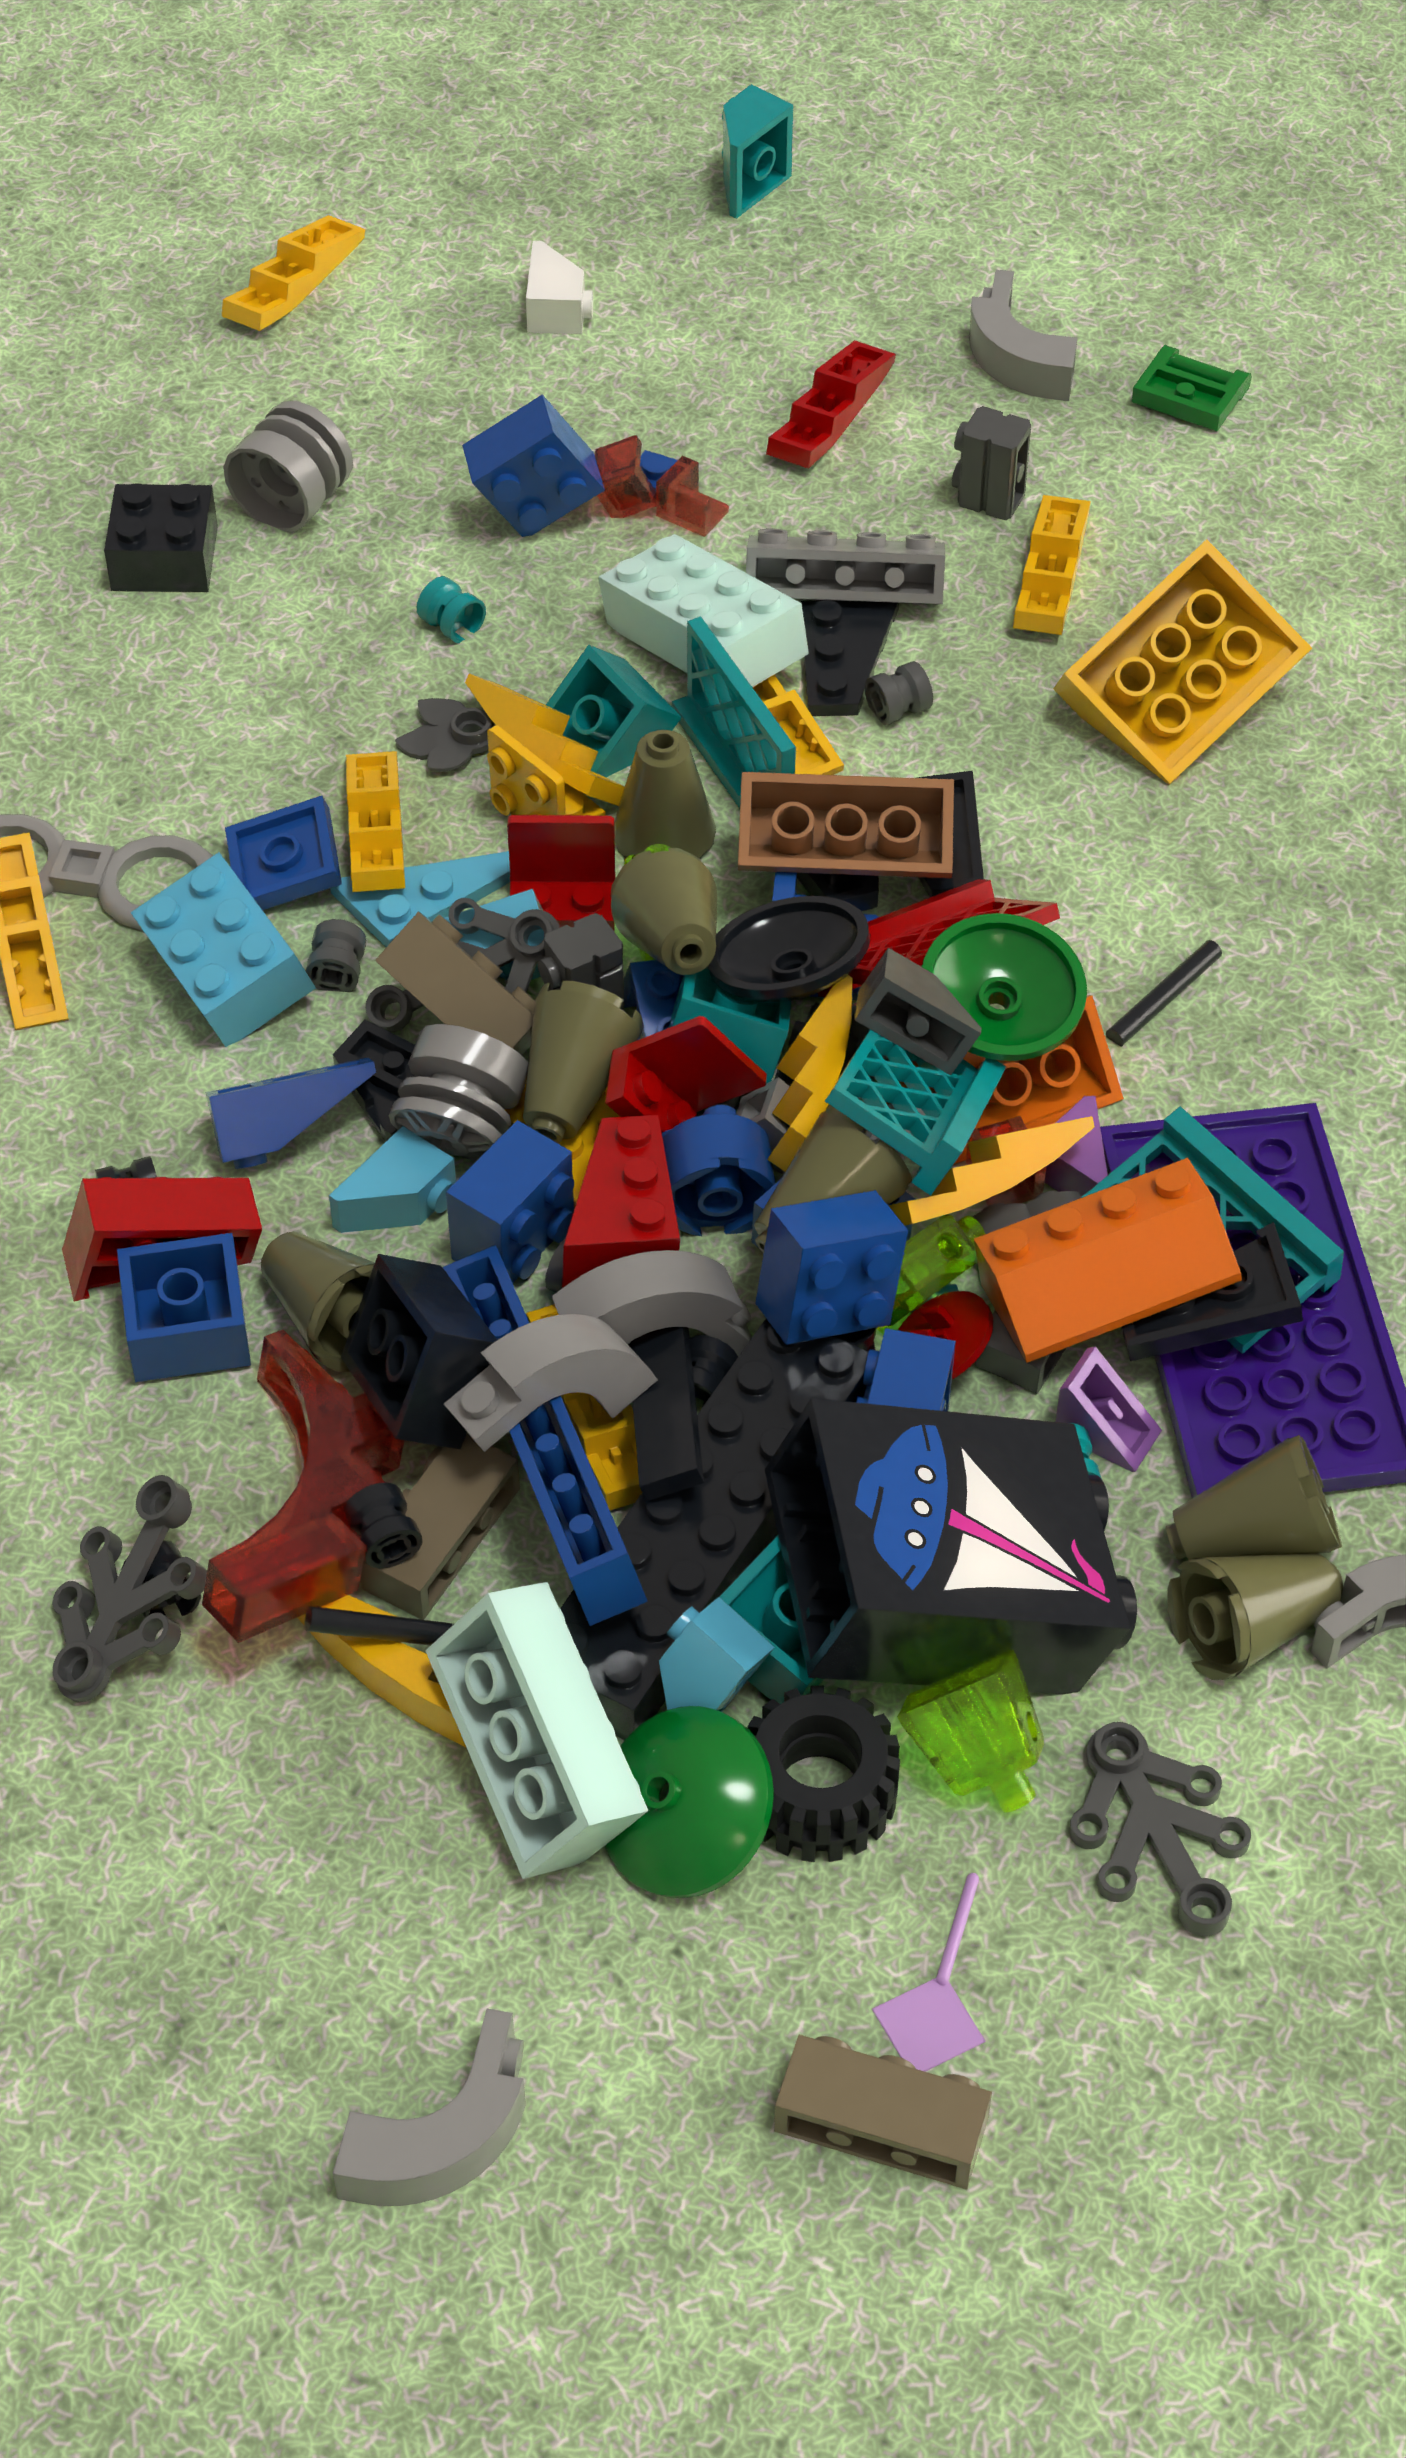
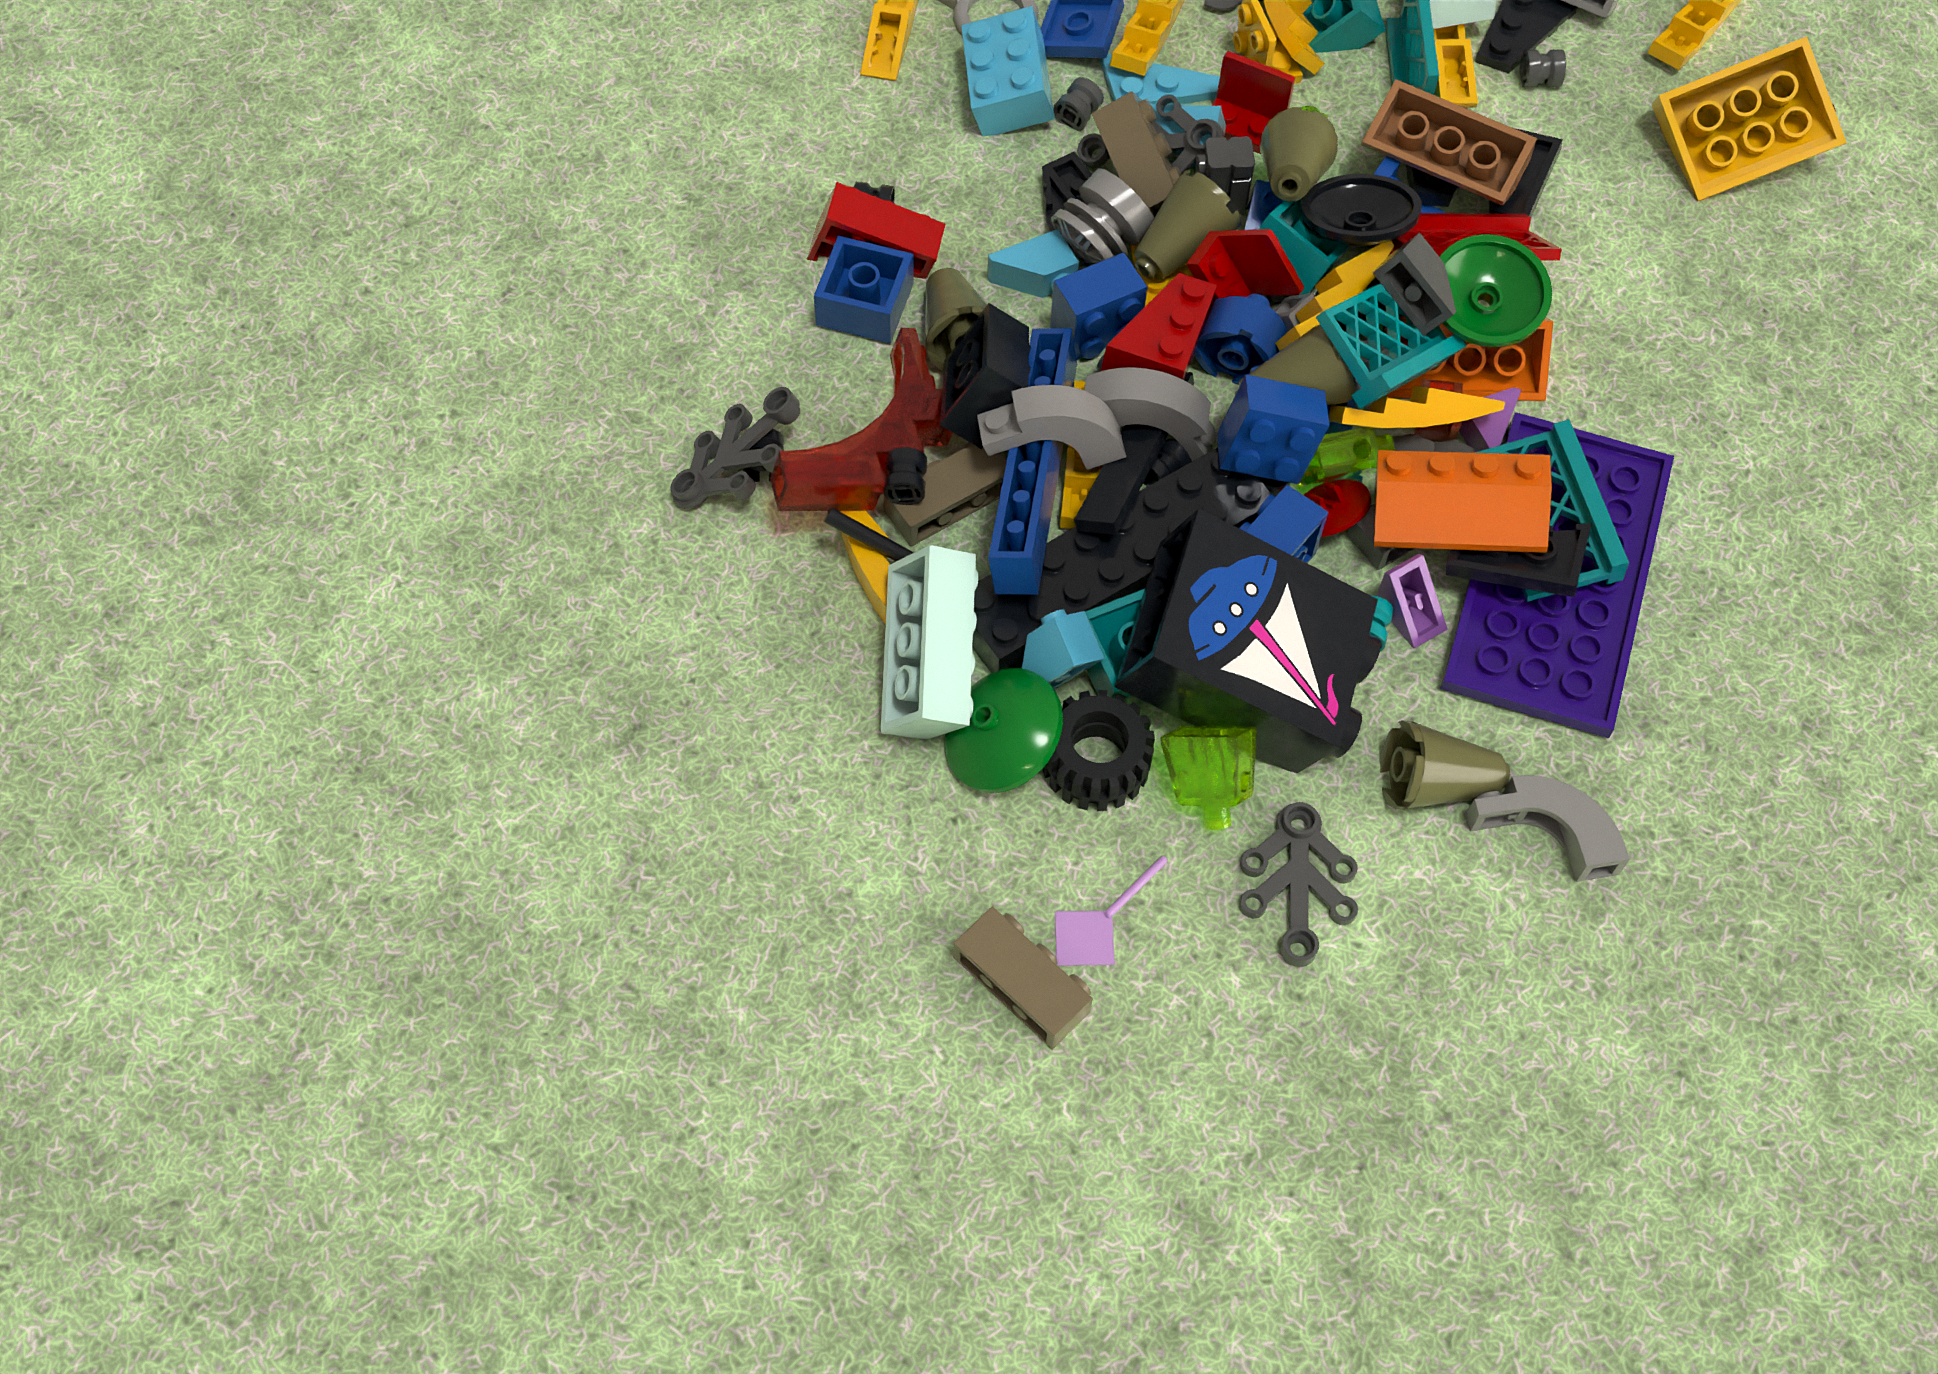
camera: 25 degrees right, 10 degrees up
blue slope [206,1058,376,1169] -> none
light grey arch [333,2008,526,2206] -> none
olive cone [614,730,716,859] -> none
black bar [1106,940,1222,1047] -> none
olive cone [1166,1435,1342,1560] -> none

